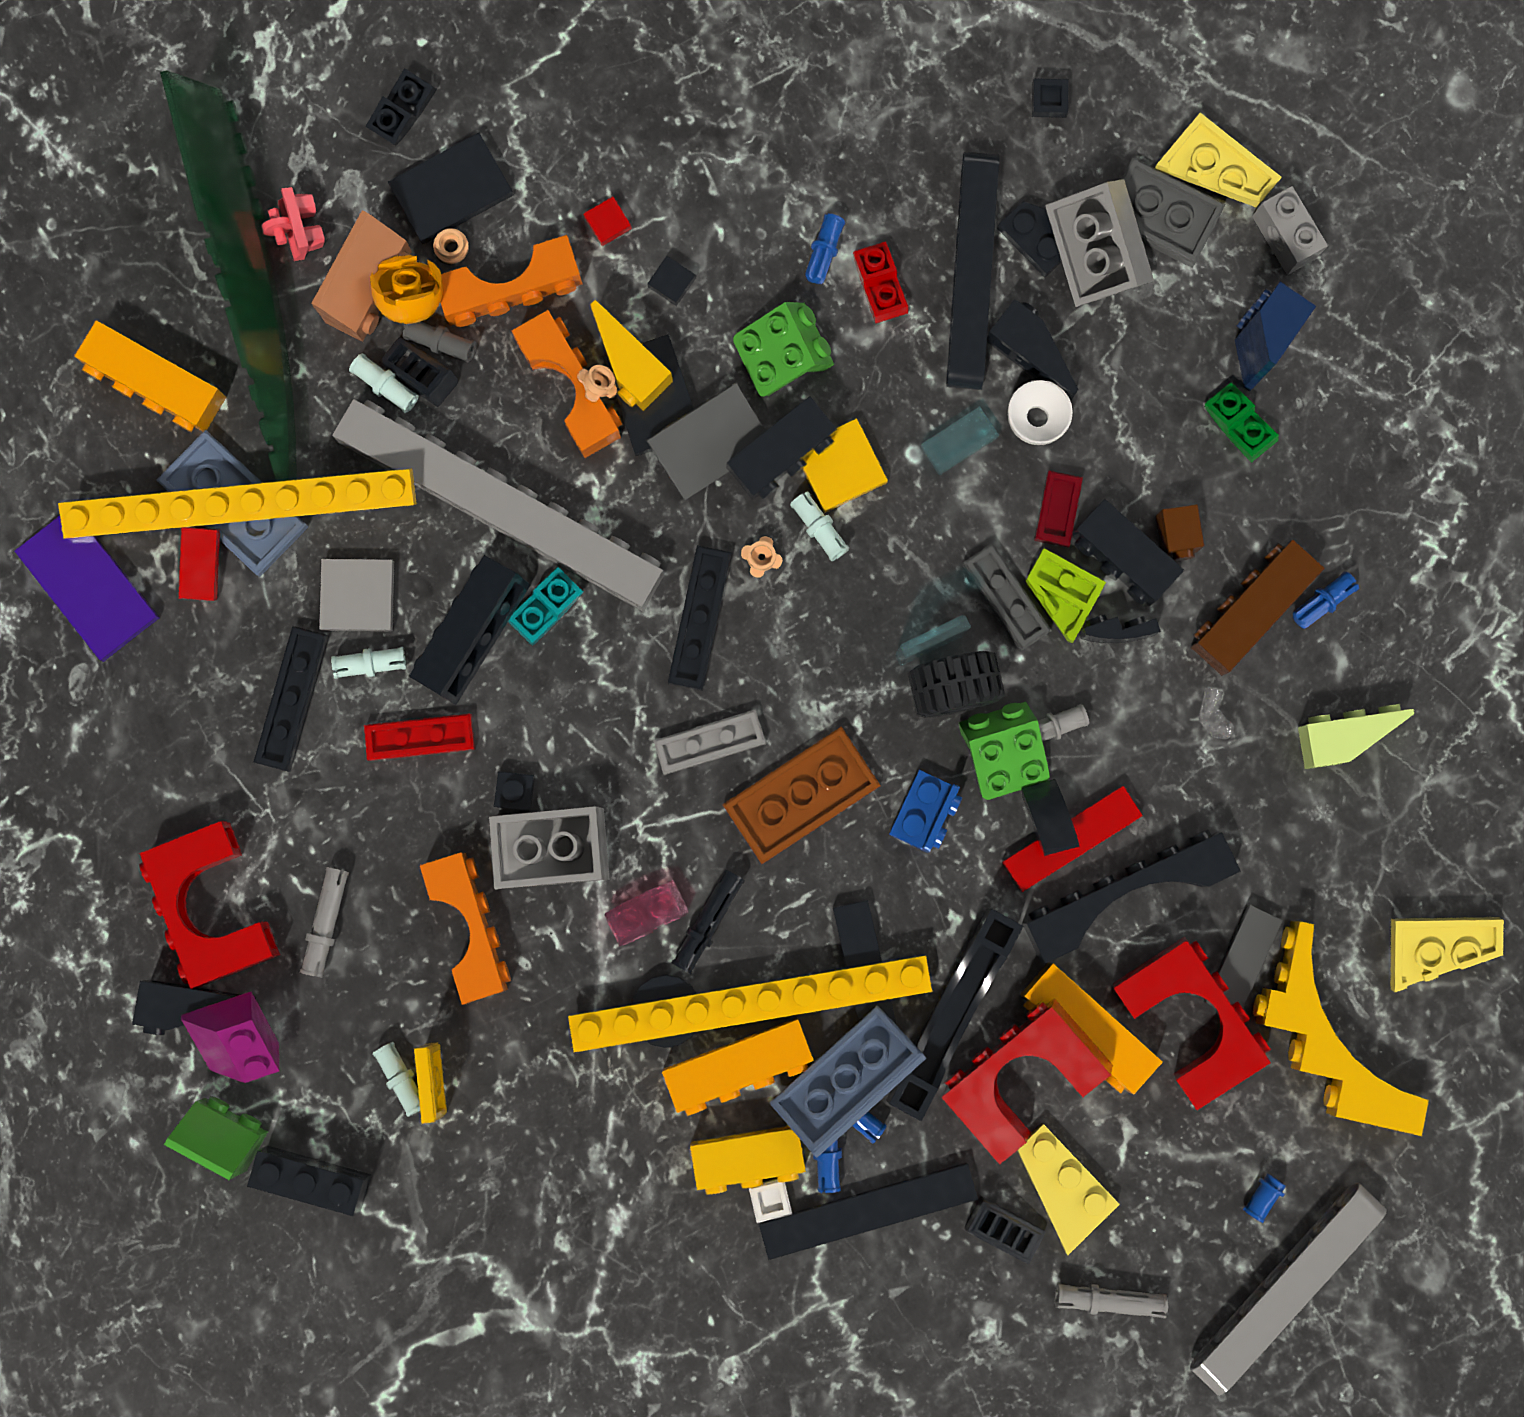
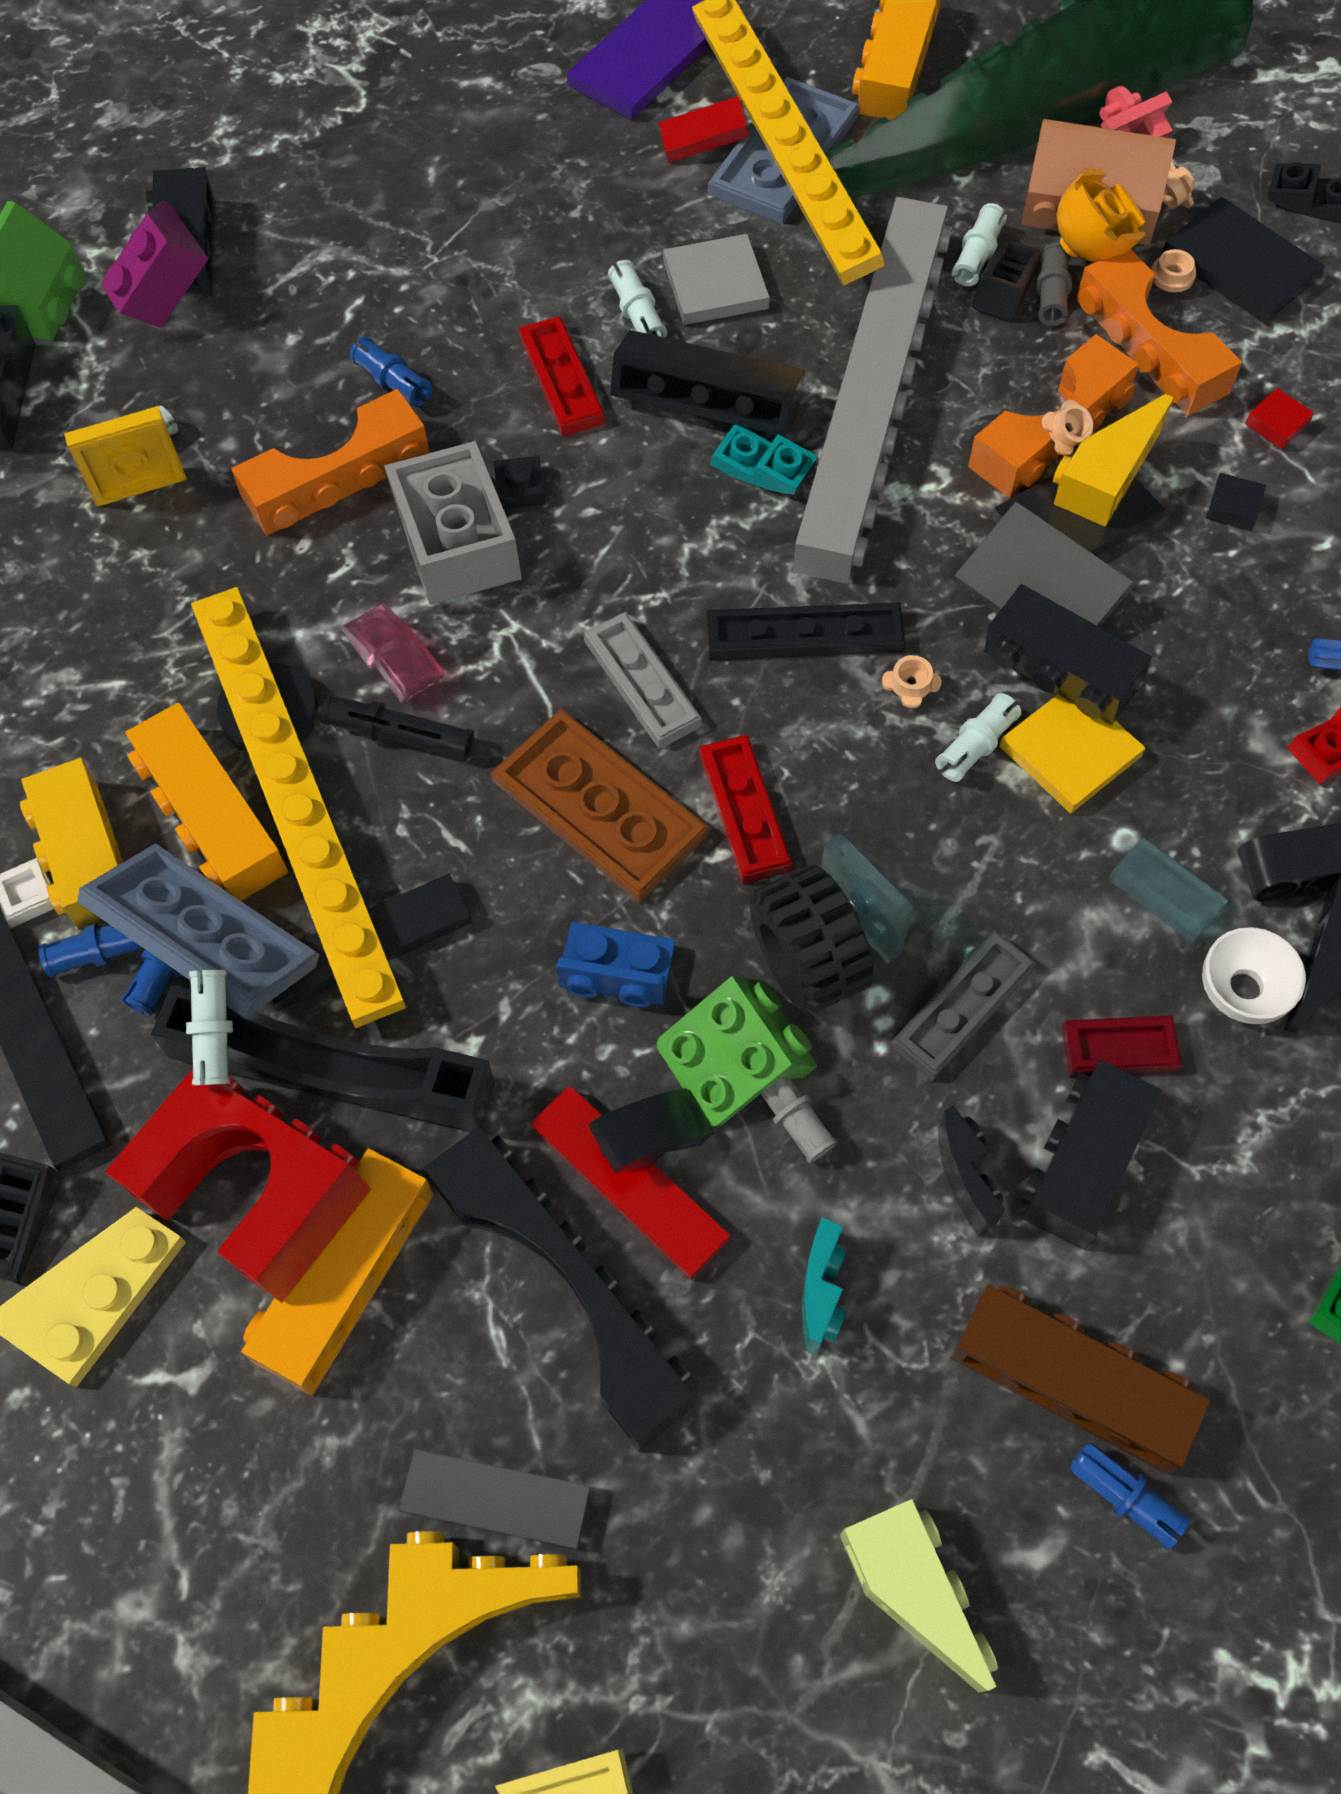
camera: 80 degrees right, 20 degrees down
red arch [139,821,280,989] -> none
black tile [253,626,329,772] -> none
light grey pin [299,867,349,978] -> none
bright green bracket [733,302,834,396] -> none
lime wing [1025,548,1106,643] -> none
red arch [1113,936,1271,1110] -> none
reddish brown brick [1156,505,1204,561] -> none
clear arm [1199,688,1234,740] -> none
blue pin [1243,1173,1286,1223] -> none
none -> light aqua pin [186,970,233,1085]
none -> blue pin [350,337,432,407]
none -> red tile [699,734,793,885]
none -> teal slope [802,1217,848,1355]
none -> light nougat plate [1162,162,1195,209]

